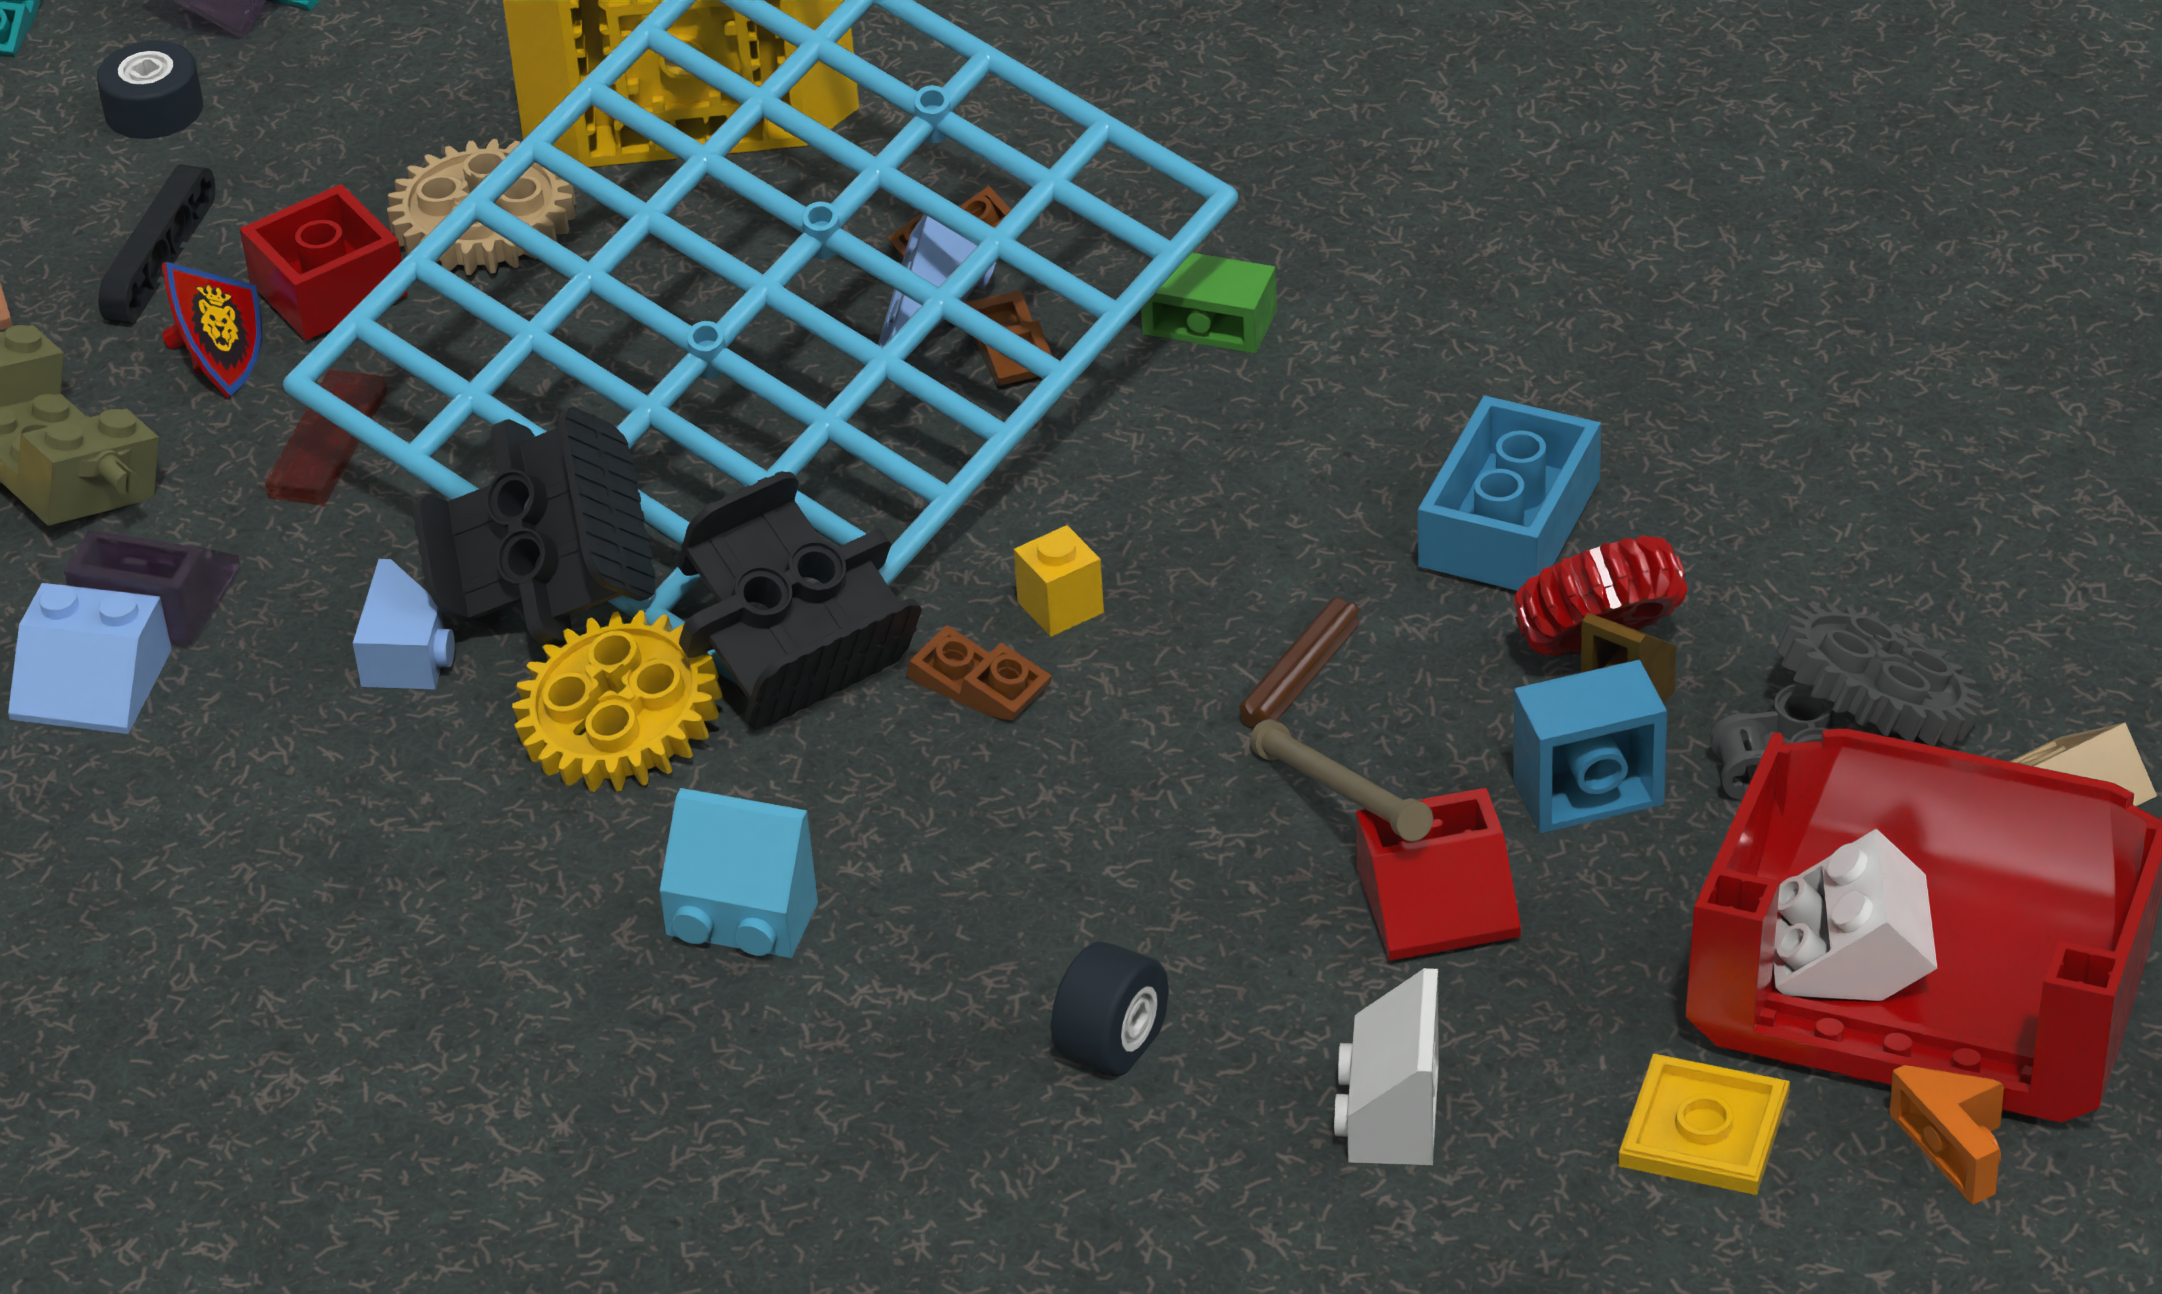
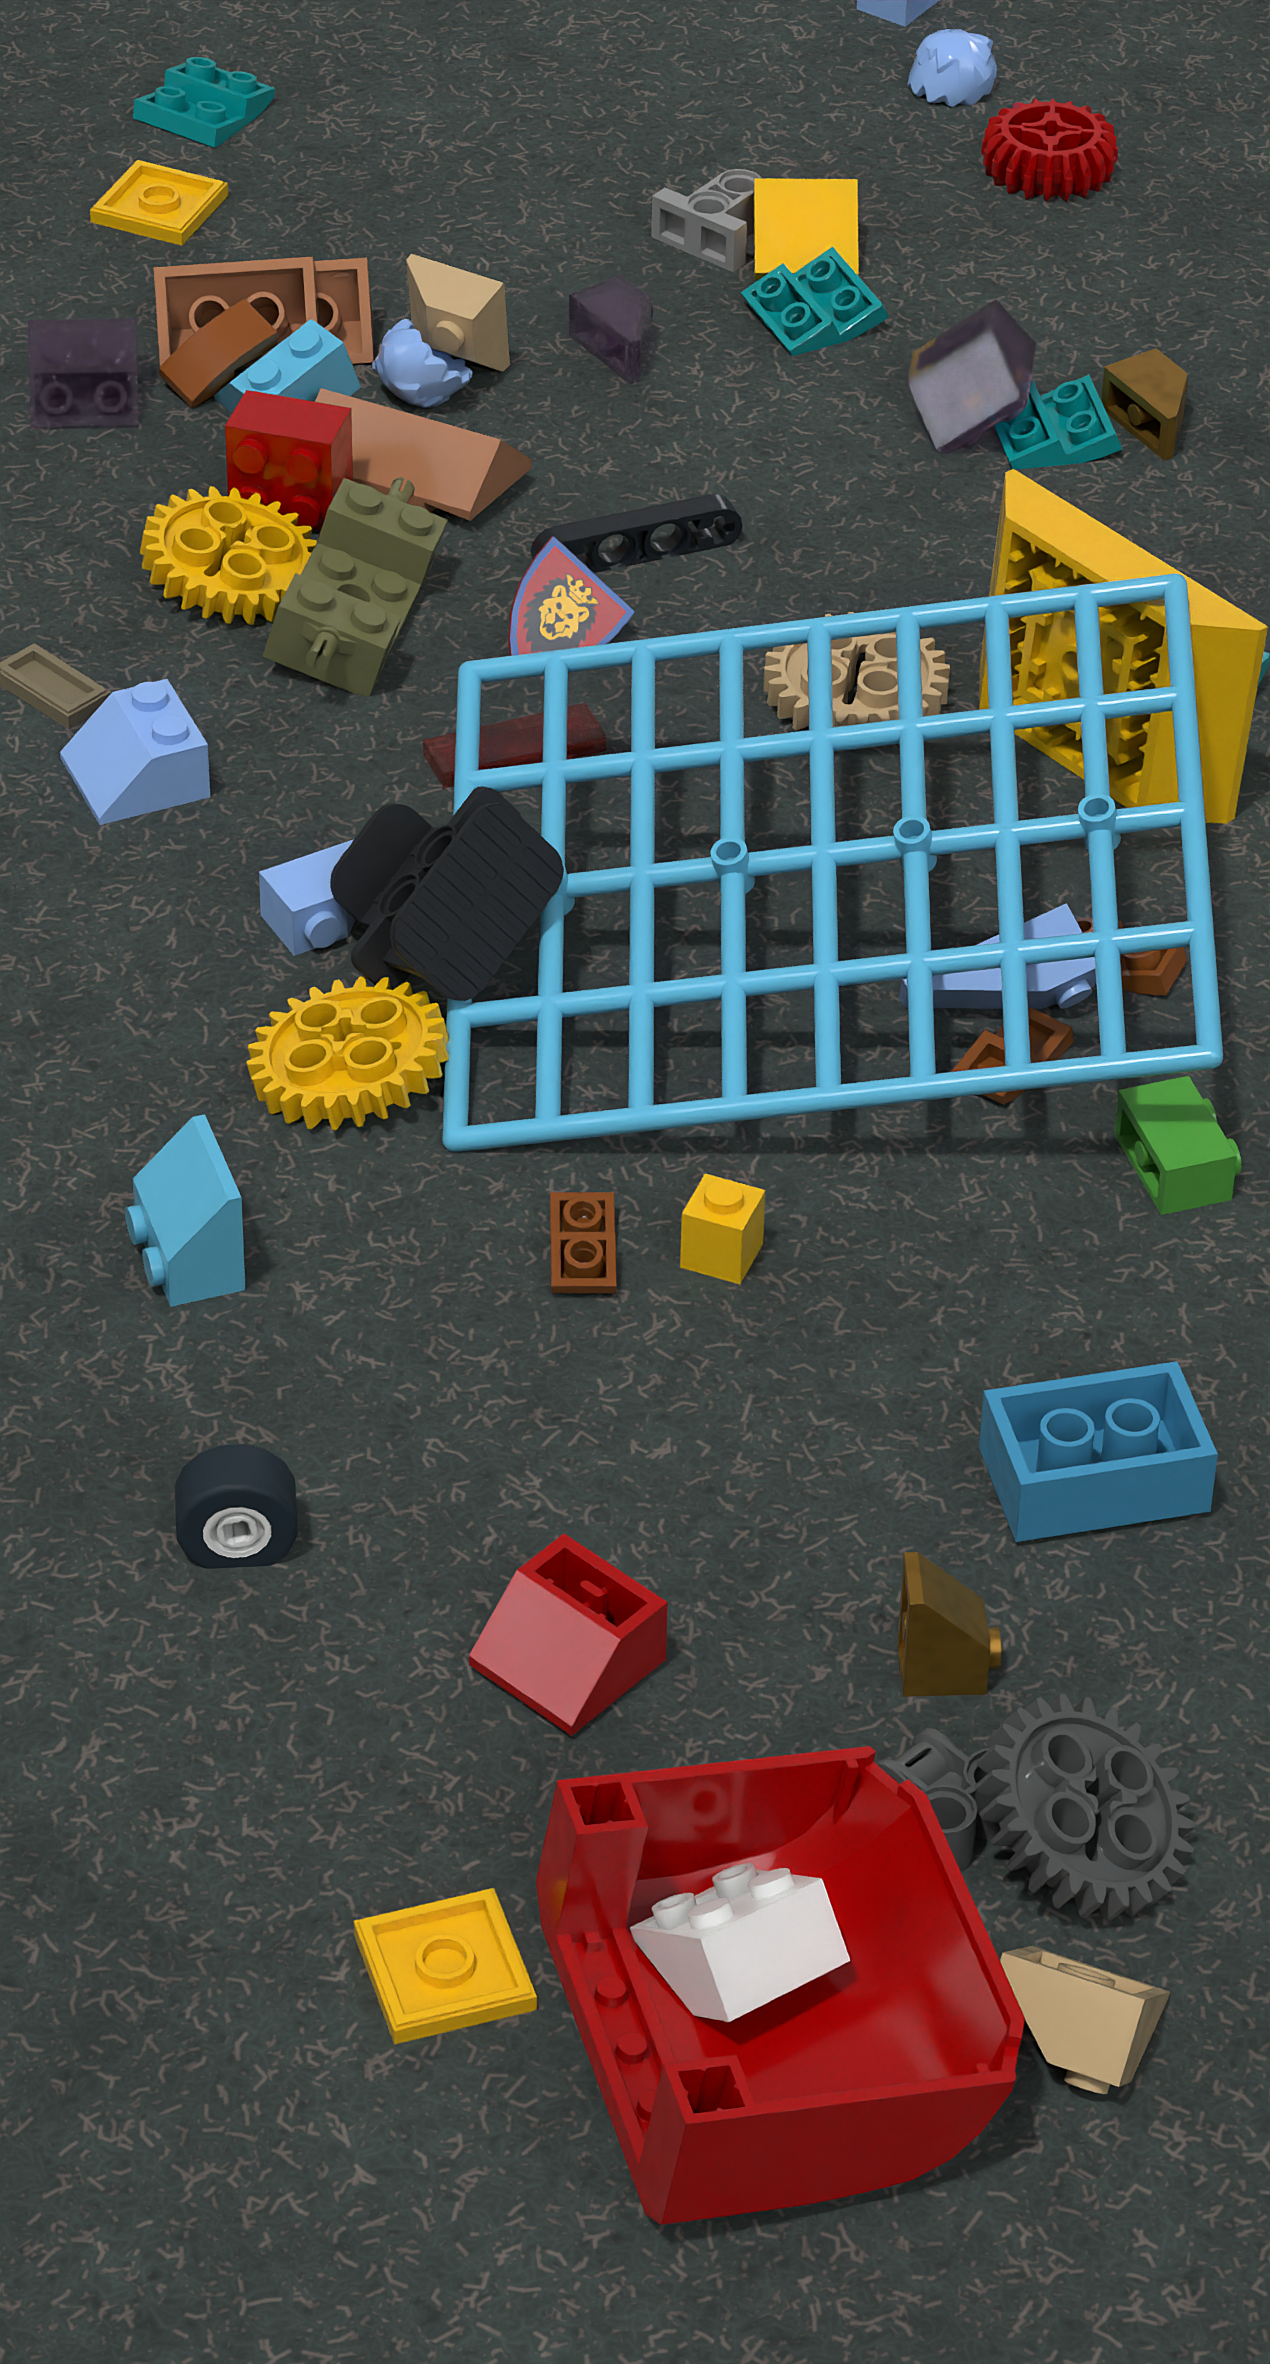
camera: 50 degrees right, 0 degrees up
clear purple slope [63,529,240,645] -> none
black wheel [97,40,204,139] -> none
red brick [239,184,408,341] -> none
black piece [678,471,922,729] -> none
reddish brown axle [1239,597,1359,728] -> none
dark tan bar [1250,719,1433,841] -> none
white slope [1334,968,1439,1165] -> none
red gear [1513,535,1688,656] -> none
dark azure brick [1513,660,1667,834] -> none
orange slope [1890,1065,2004,1205] -> none

